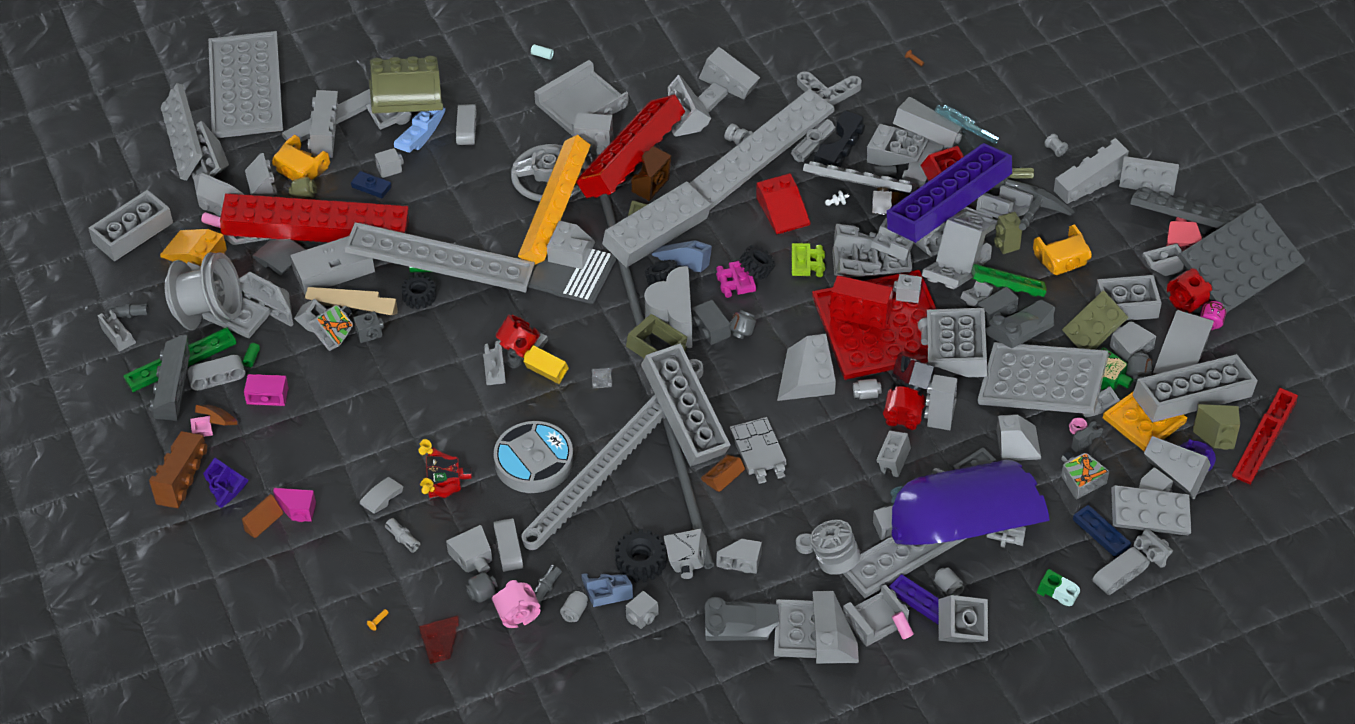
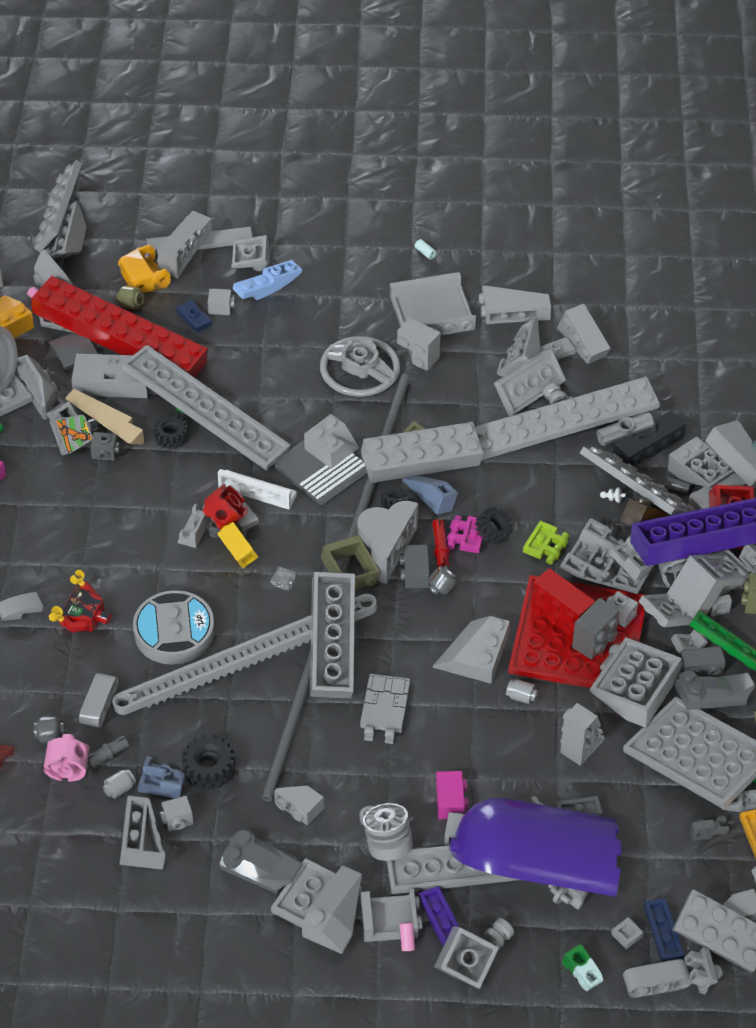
camera: 25 degrees right, 0 degrees up
light grey plate [208,31,284,138] -> none
light grey slope [245,153,277,197] -> none
olive container [369,56,443,113] -> none
light grey pin [385,518,420,552] -> none
light grey torso [446,525,492,574] -> none
light grey beam [456,104,477,145] -> none
light orange brick [518,135,591,265] -> none
red brick [576,94,685,198] -> none
reddish brown slope [631,146,671,201] -> none
light grey torso [664,529,707,579] -> none
dark orange slope [701,455,745,492] -> none
red slope [756,173,810,235] -> none
light grey beam [797,72,862,106] -> none
light grey hinge [877,431,911,477] -> none
red brick [883,386,926,430] -> none
arch [892,354,934,391] -> none
light grey brick [934,567,964,596] -> none
light grey slope [996,415,1041,461] -> none
torso [1061,452,1109,500] -> none
bright pink plate [1069,418,1088,434] -> none
none -> light grey wedge [119,796,165,870]
none -> white fence [218,469,297,509]
none -> red pin [432,519,450,567]
none -> dark pink brick [436,771,468,820]
none -> light grey slope [479,286,551,324]
none -> light grey wheel [483,918,514,949]
none -> light grey tile [494,348,566,416]
none -> dark grey brick [572,598,619,660]
none -> light grey plate [611,918,643,949]

